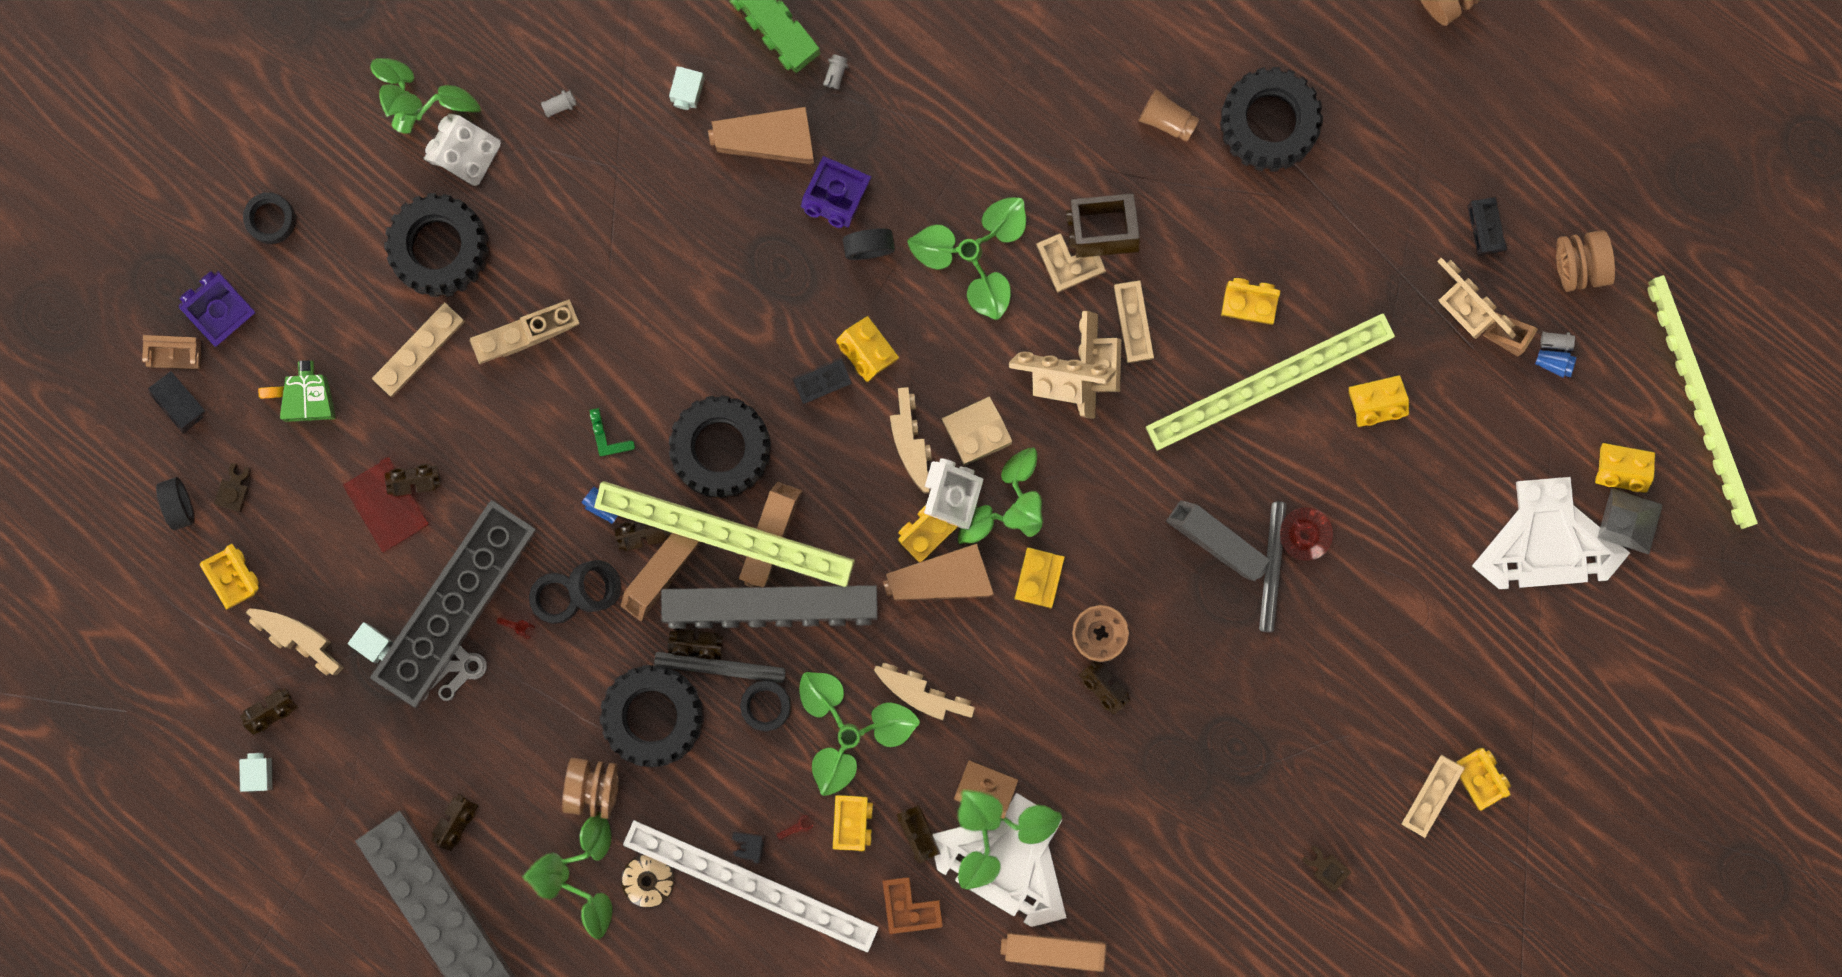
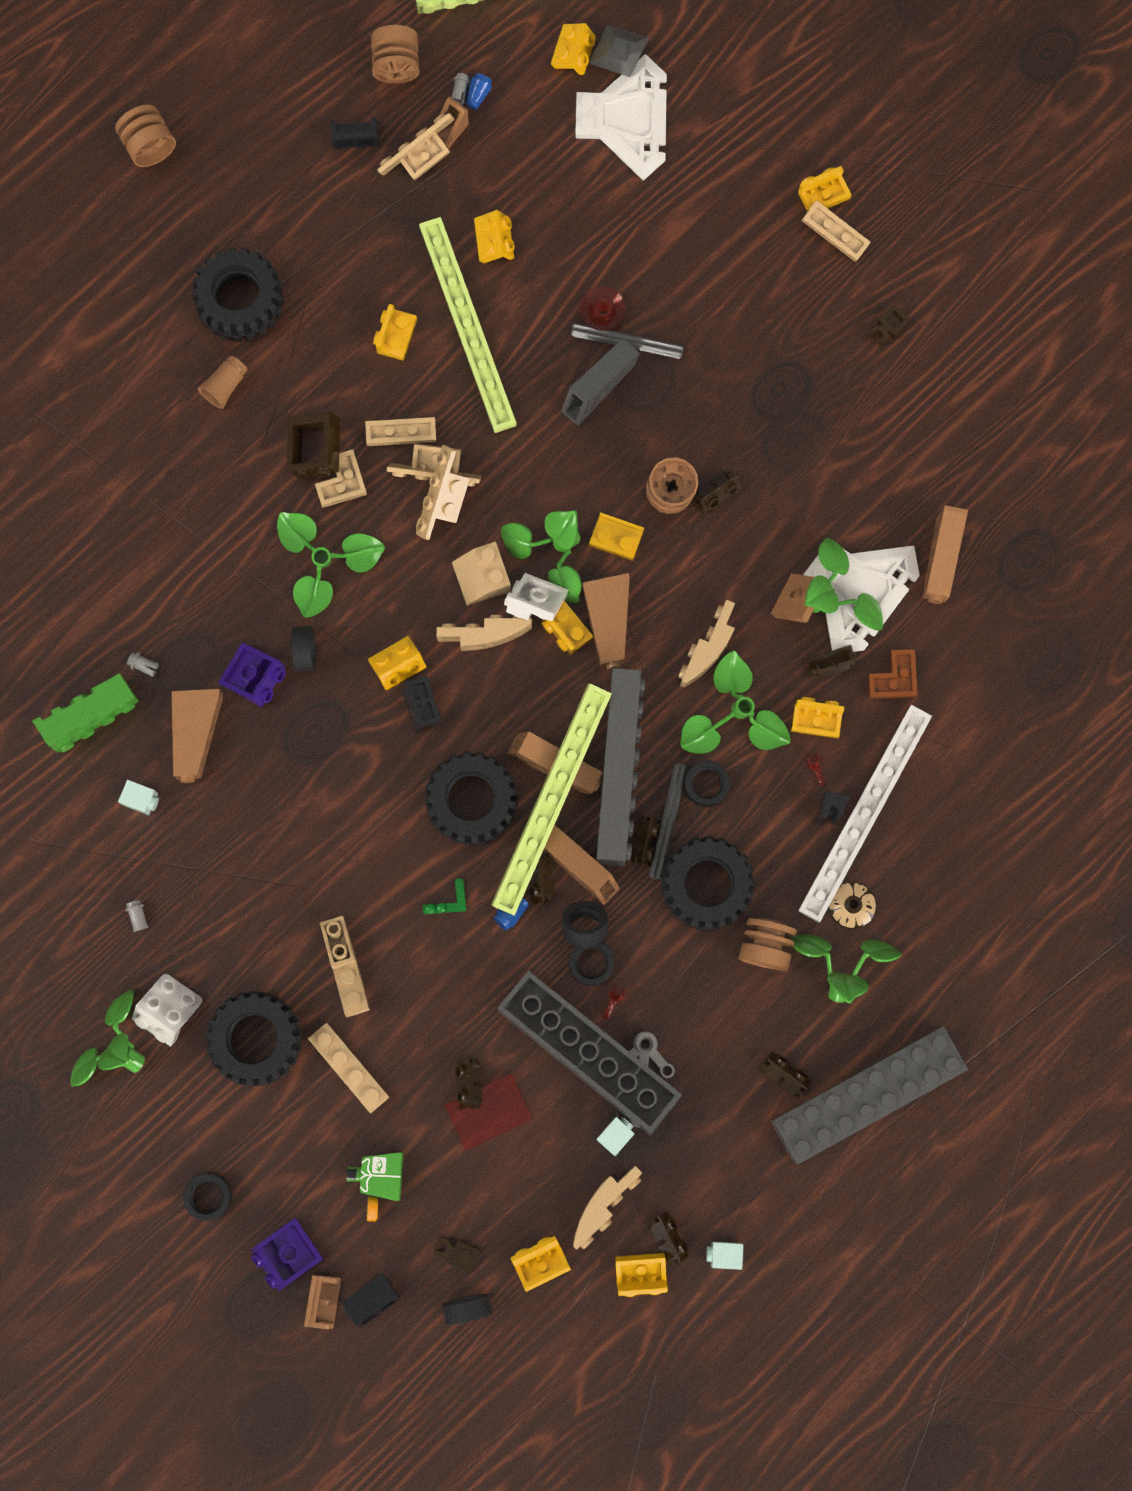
camera: 90 degrees left, 5 degrees down
none -> yellow bracket [615,1253,668,1297]

